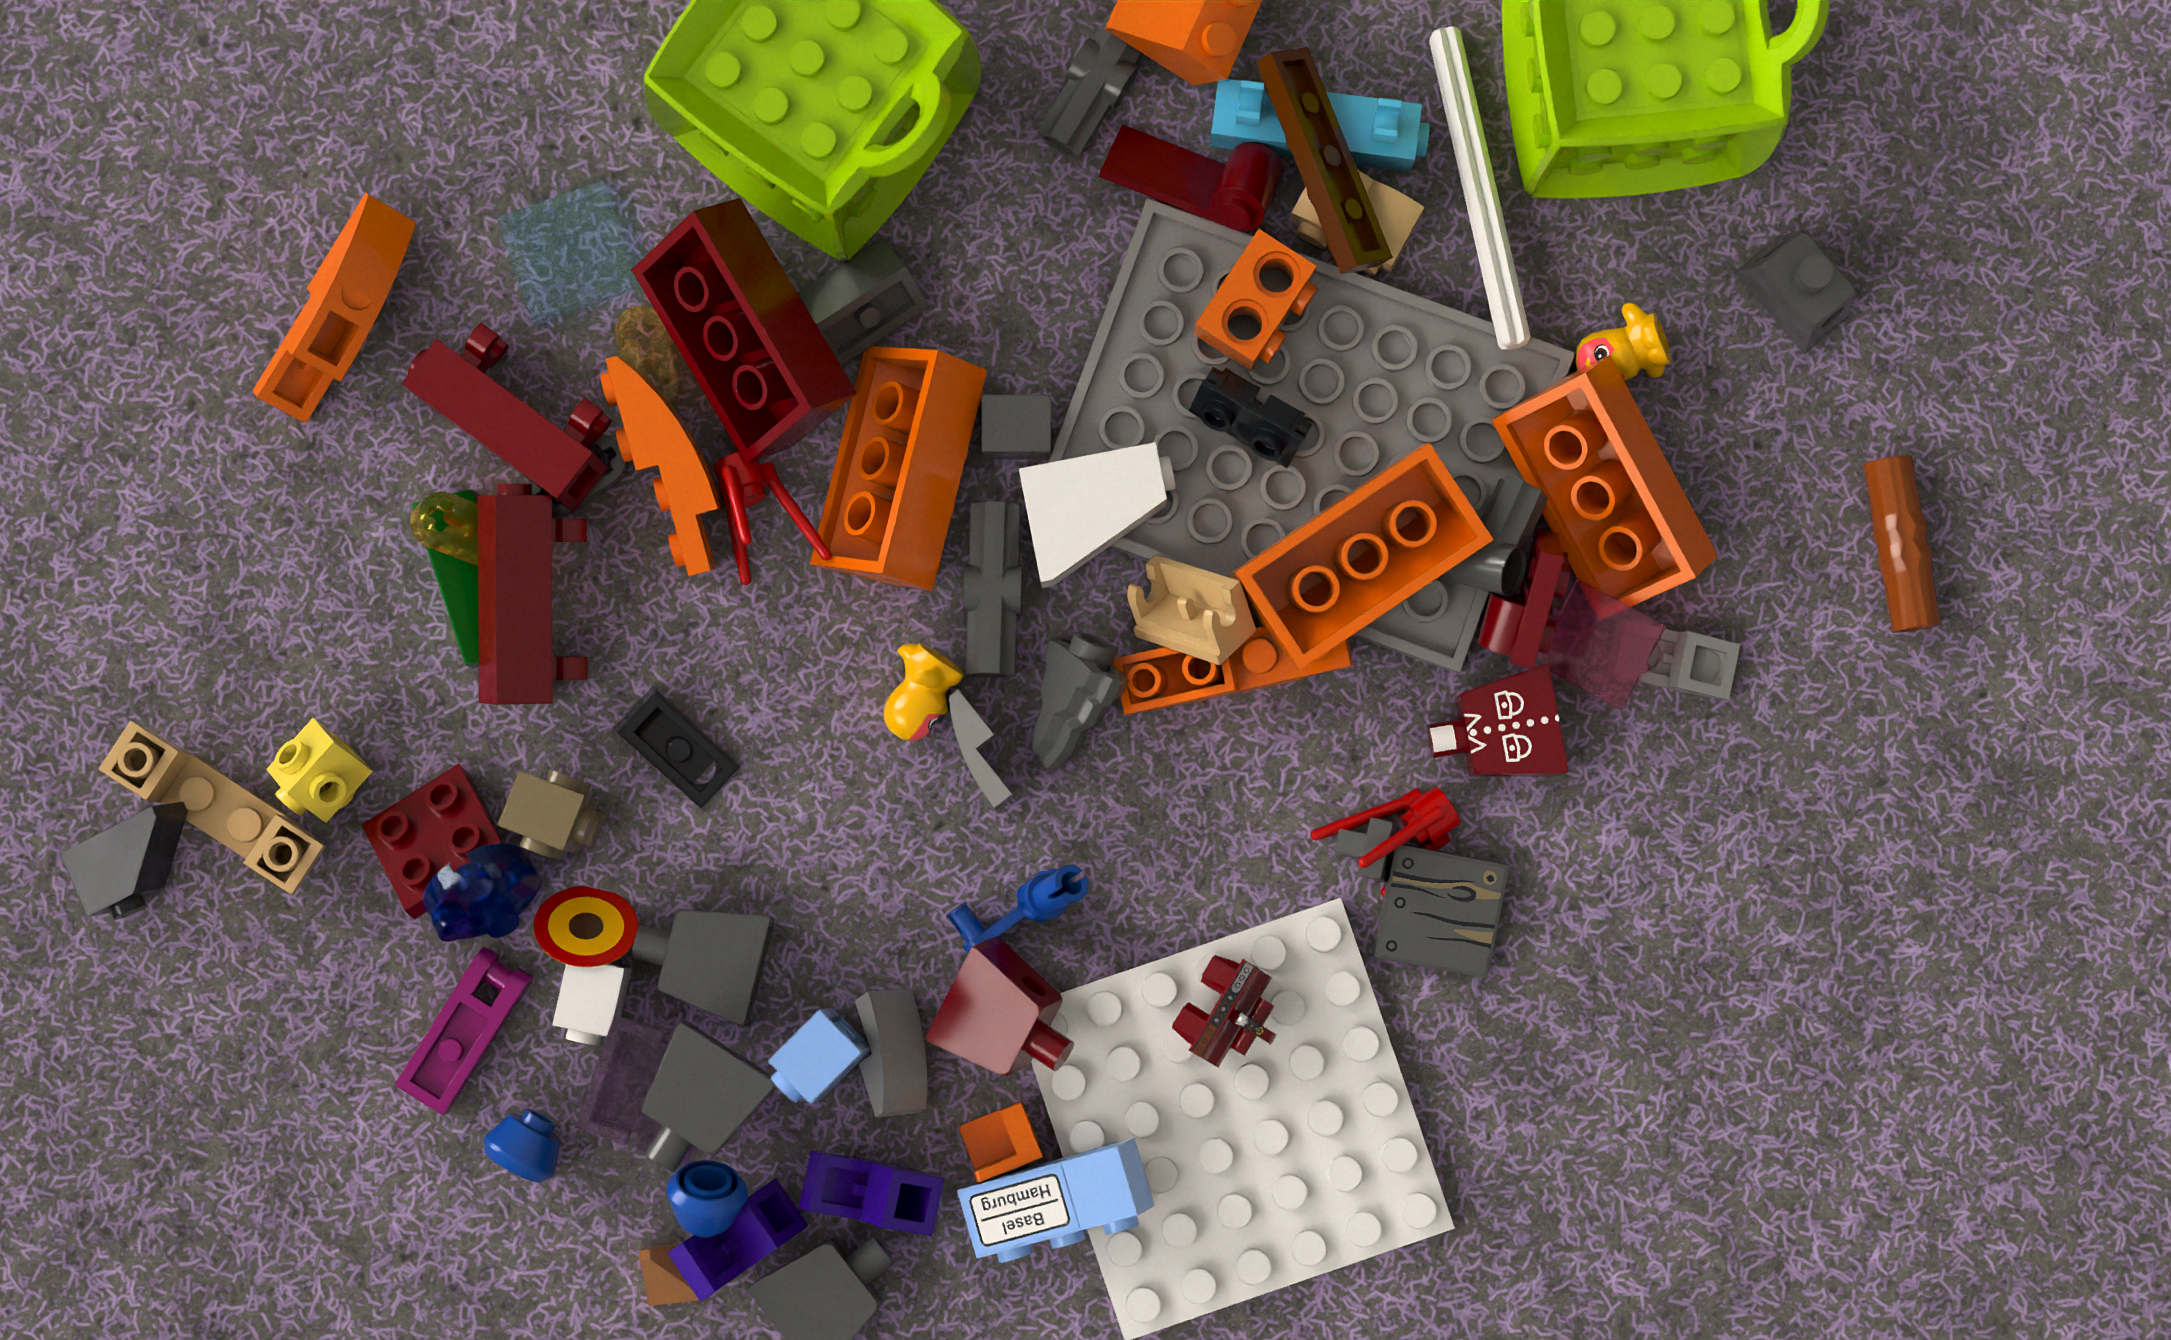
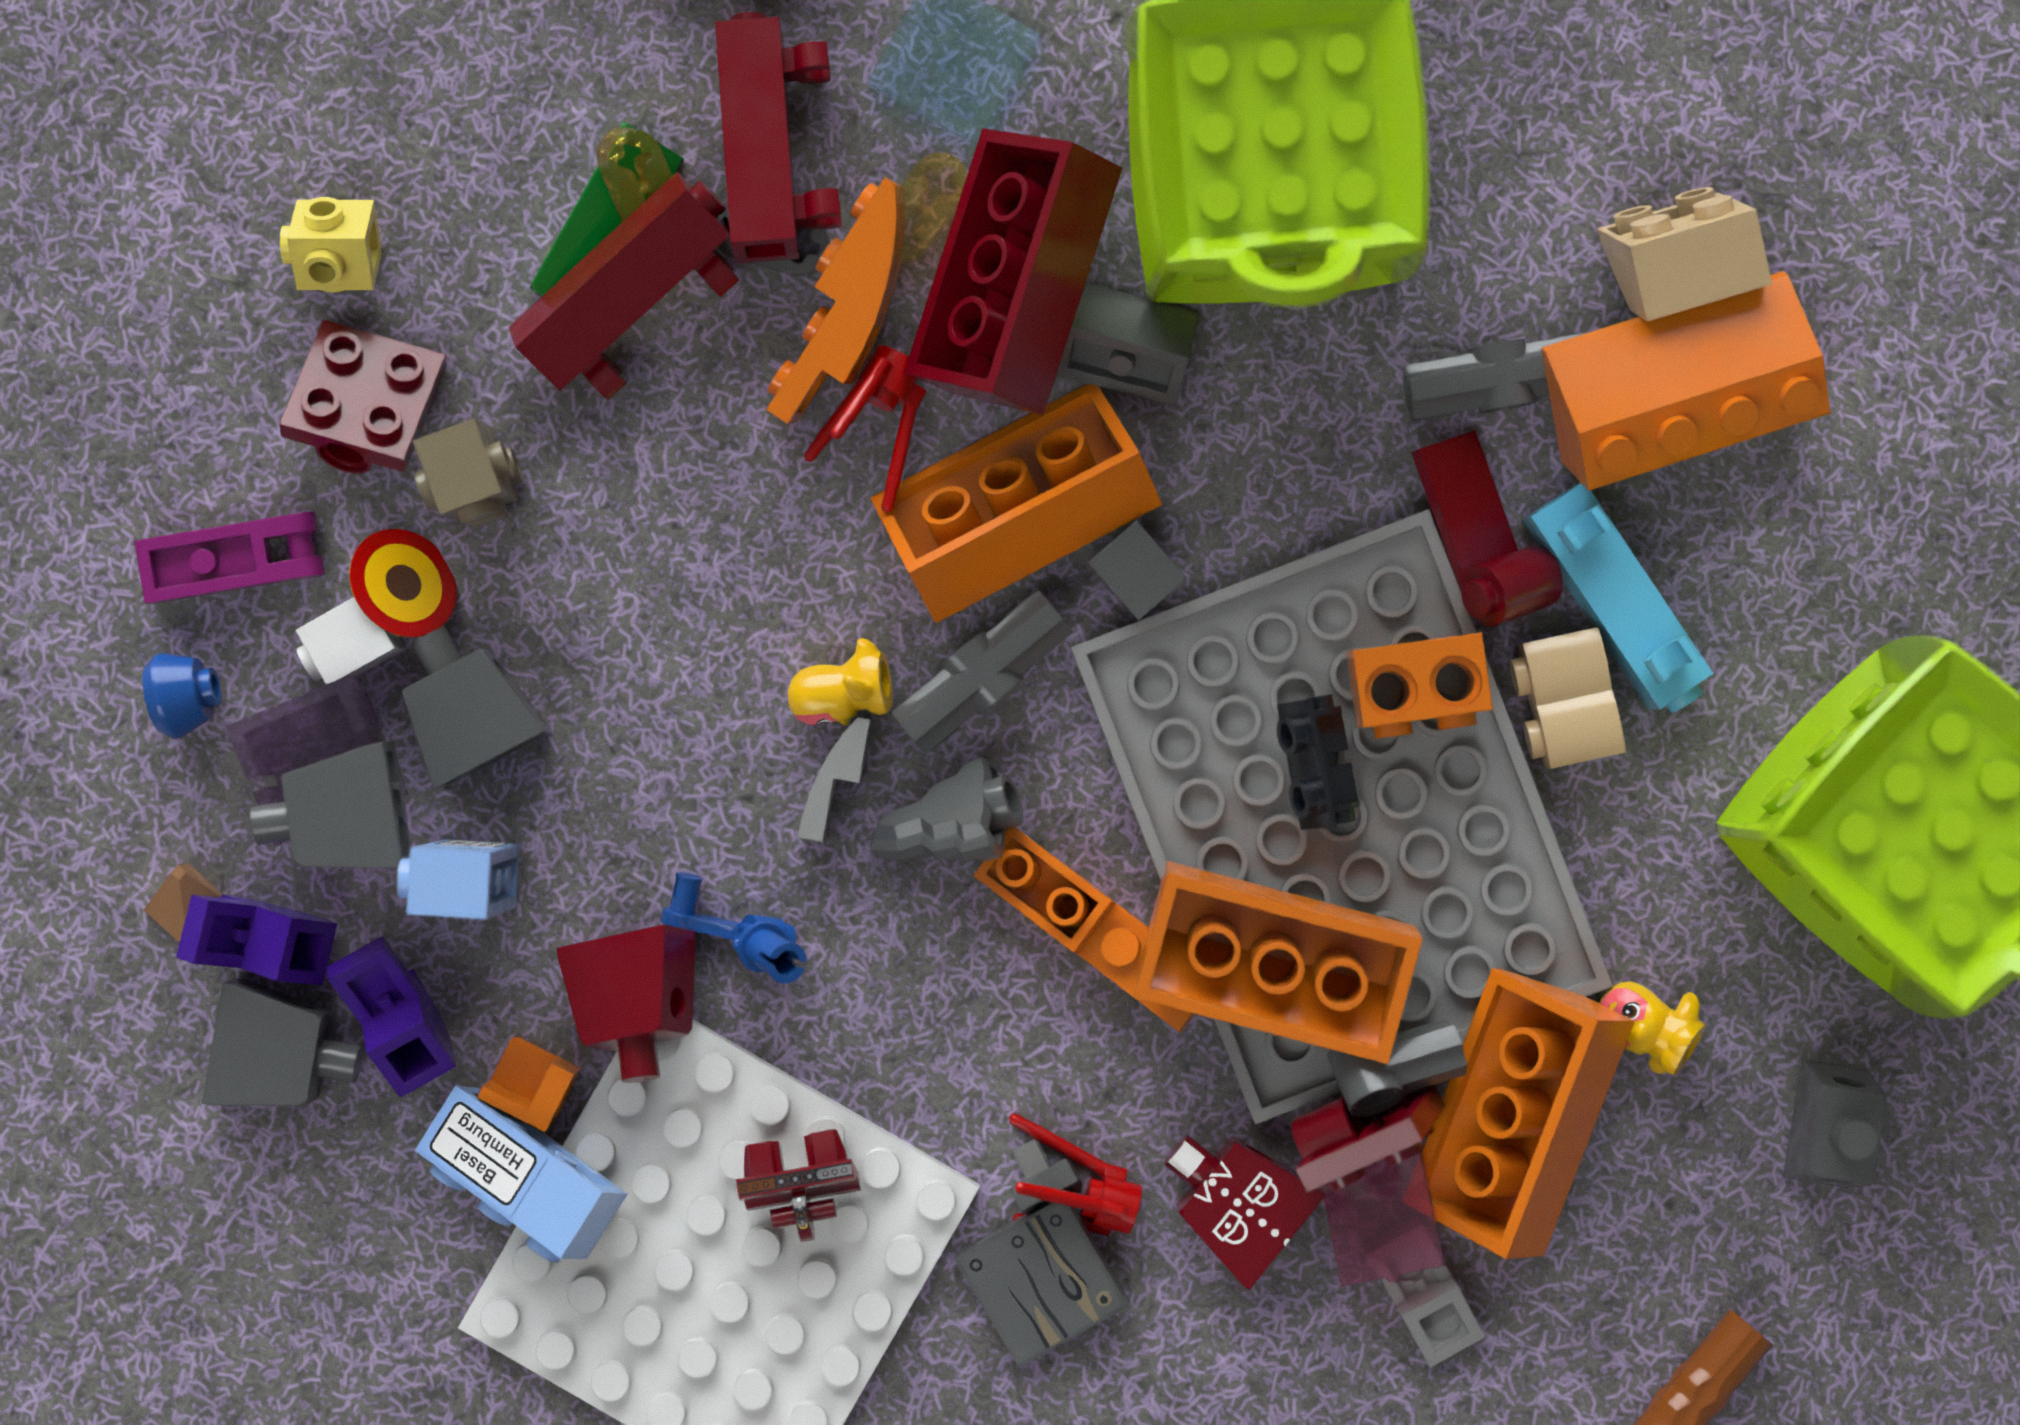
camera: 45 degrees right, 5 degrees up
slope [60,801,188,920] -> none
tan slope [99,720,326,895] -> none
clear blue plate [422,843,542,942] -> none
black slope [614,686,740,808] -> none
blue cone [667,1160,748,1238] -> none
light grey slope [855,988,927,1117] -> none
white slope [1019,442,1176,588] -> none
tan hinge [1127,555,1257,665] -> none
reddish brown plate [1256,47,1393,274] -> none
white axle [1429,26,1530,350] -> none

